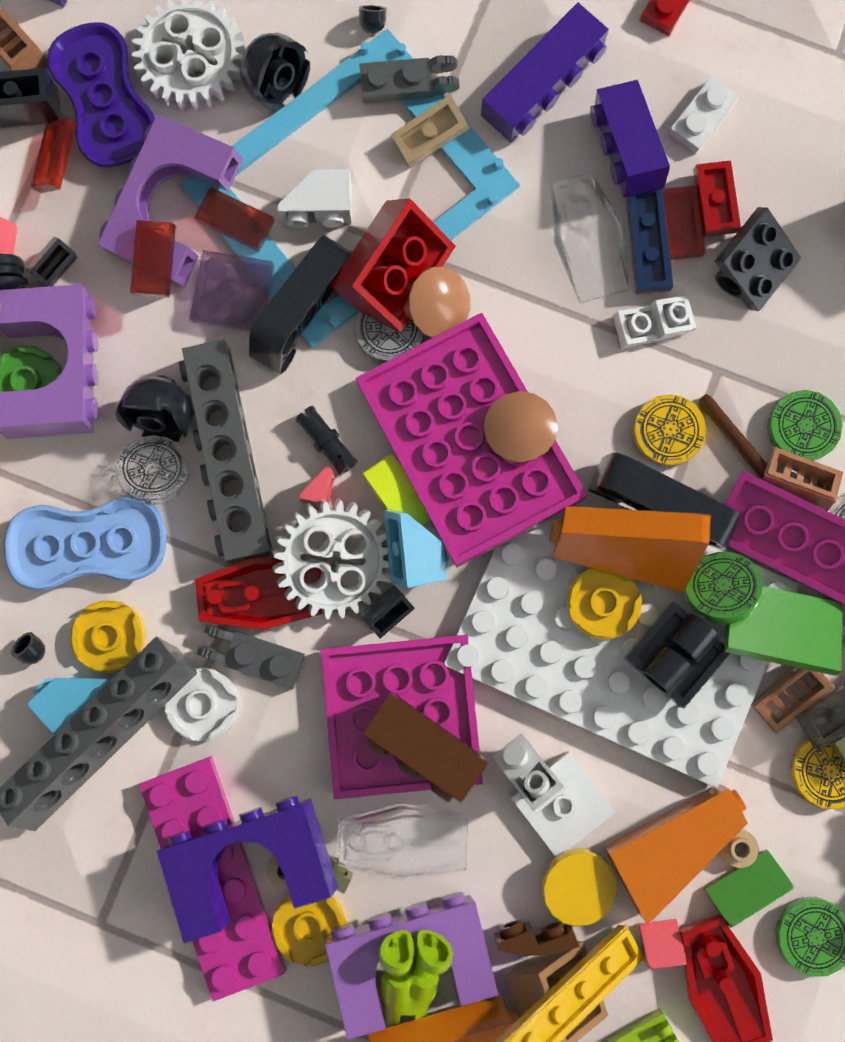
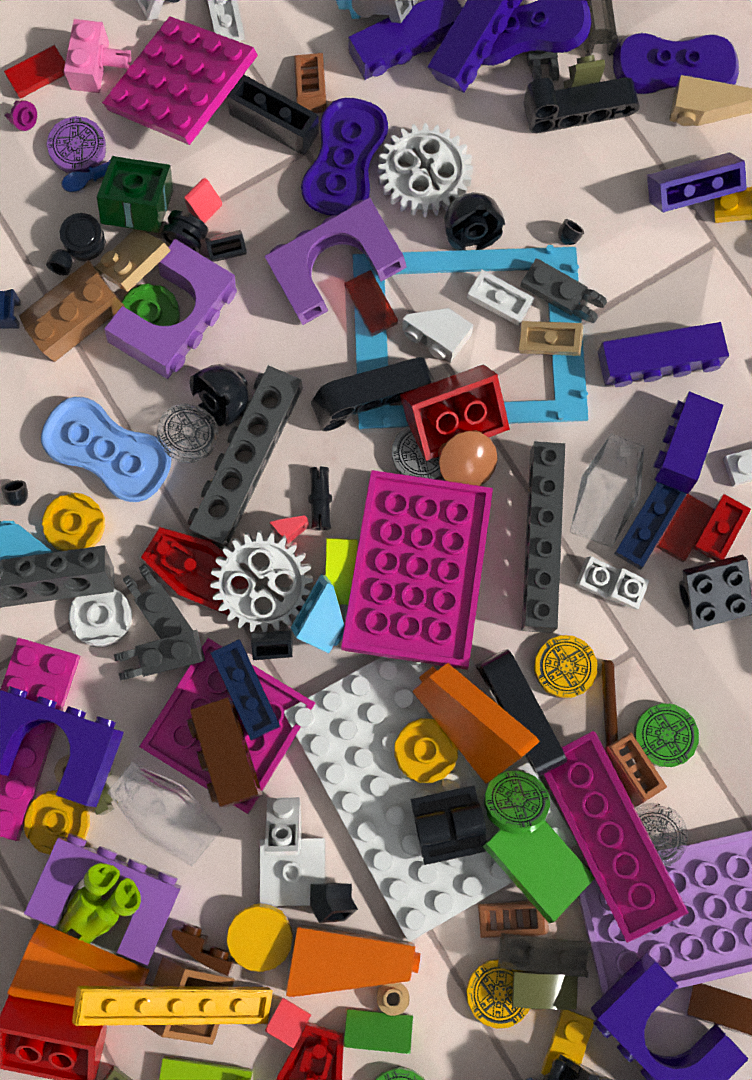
camera: 35 degrees right, 5 degrees down
clear red tile [30,118,77,193] -> none
clear red tile [130,220,176,298] -> none
clear purple plate [189,250,274,332] -> none
nougat dish [484,391,558,464] -> none
none -> dark grey hinge [113,630,205,680]
none -> dark blue plate [211,639,281,741]
none -> black piece [310,883,358,923]
none -> white plate [467,270,534,326]
none -> dark grey brick [521,441,565,633]

